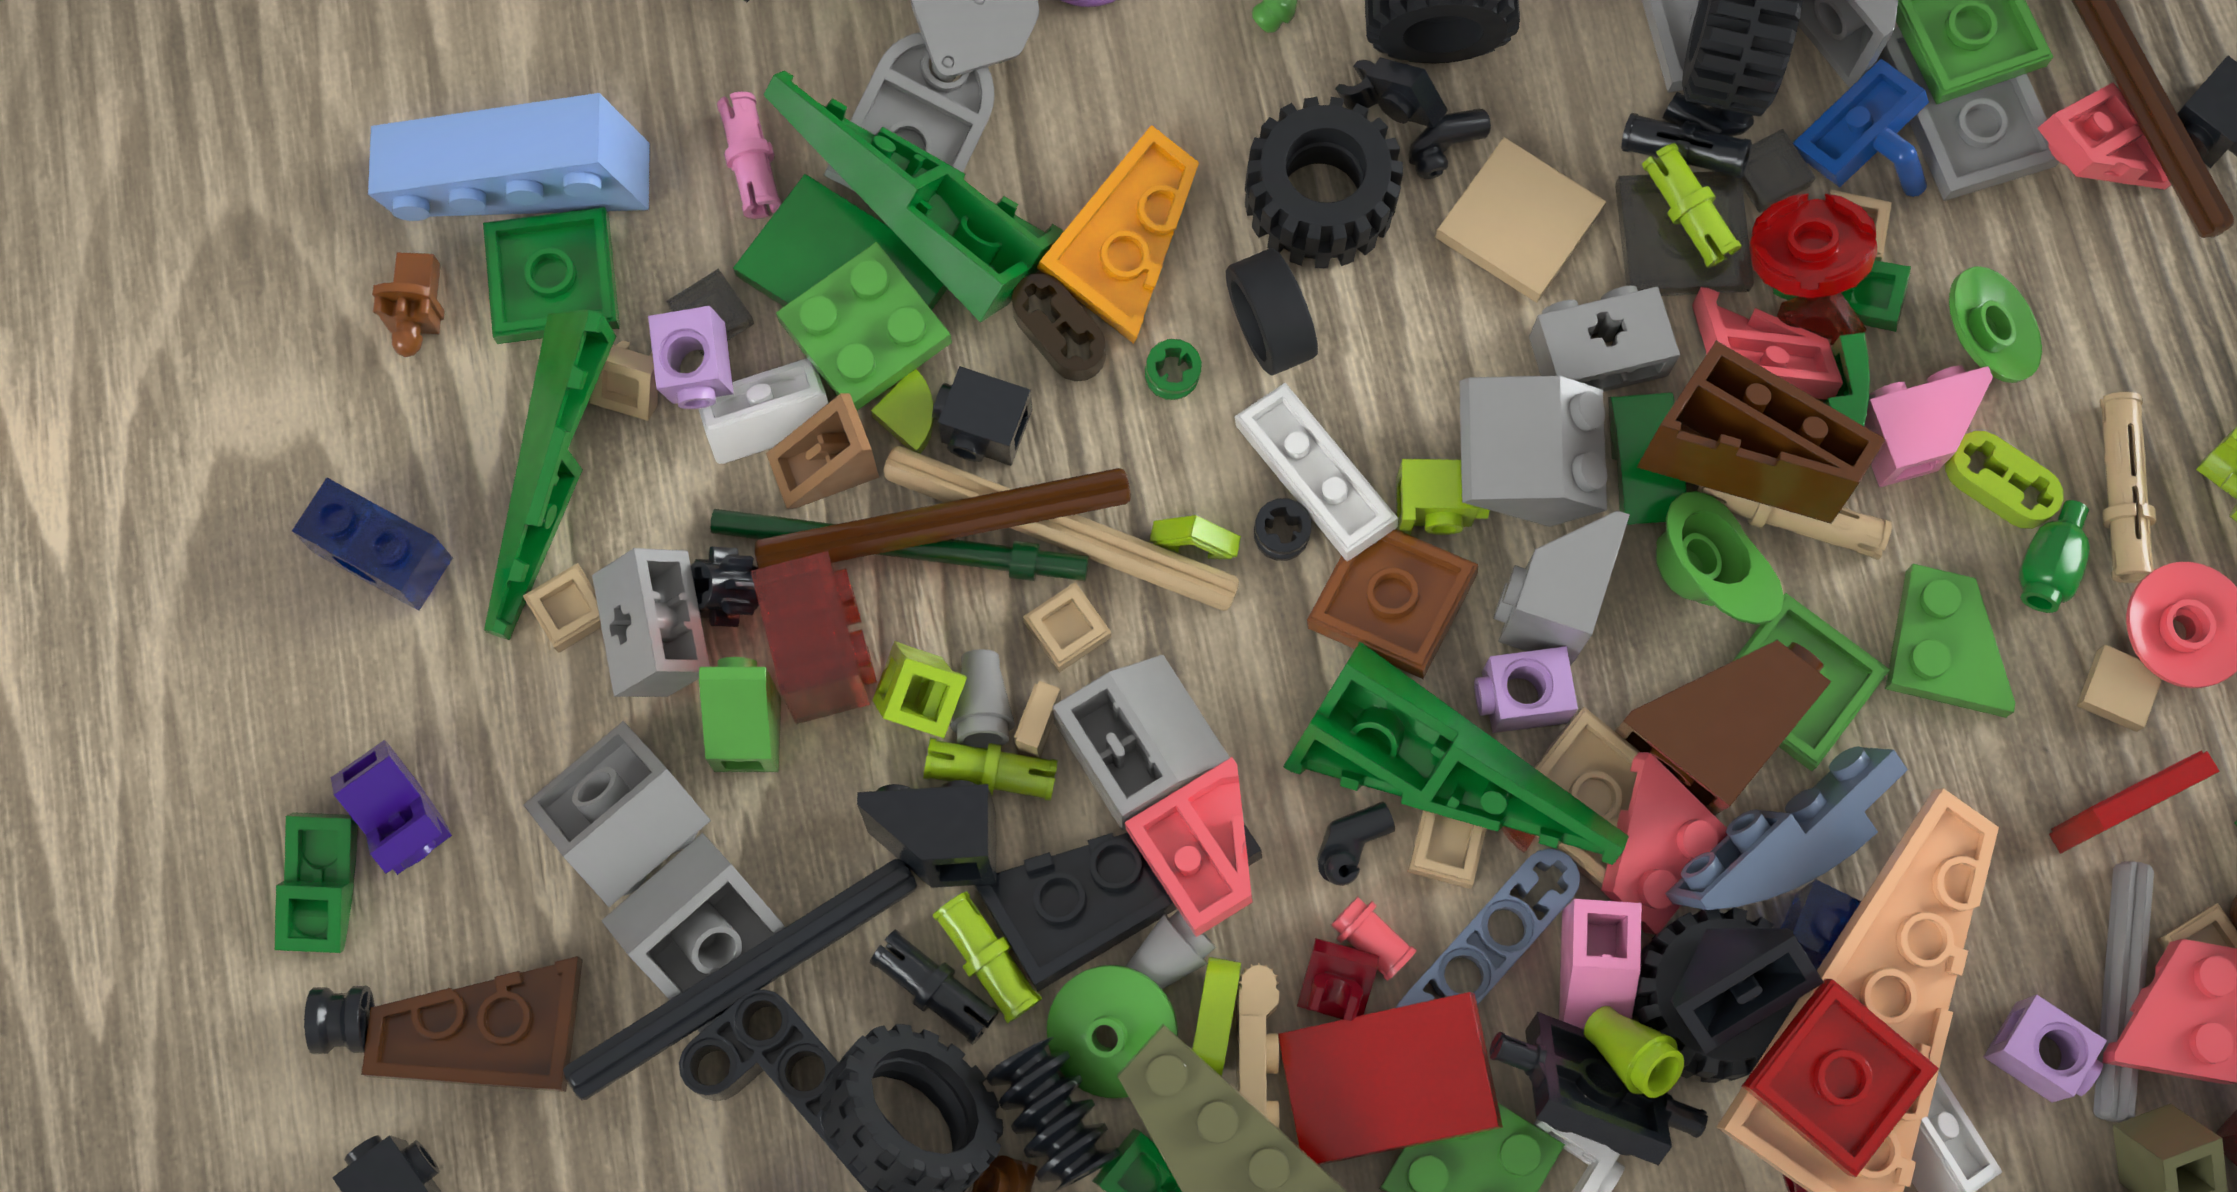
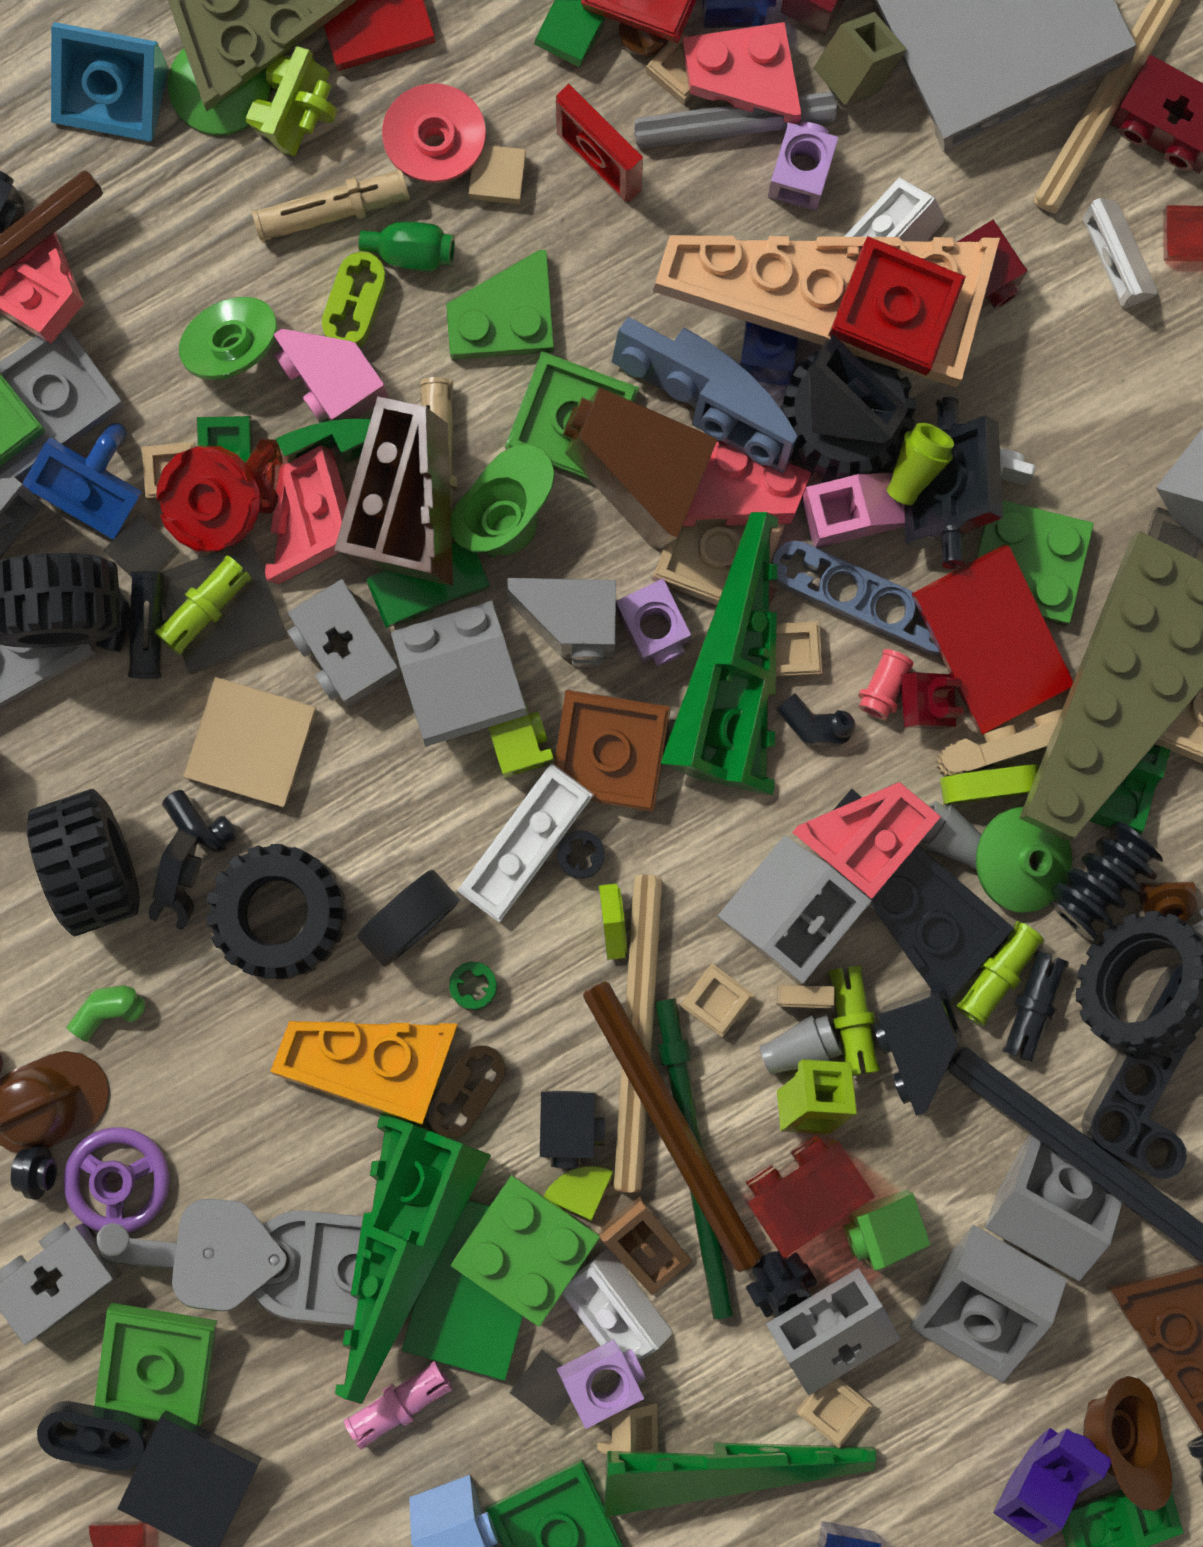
camera: 110 degrees left, 10 degrees up
none -> reddish brown piece [1083,1376,1173,1511]

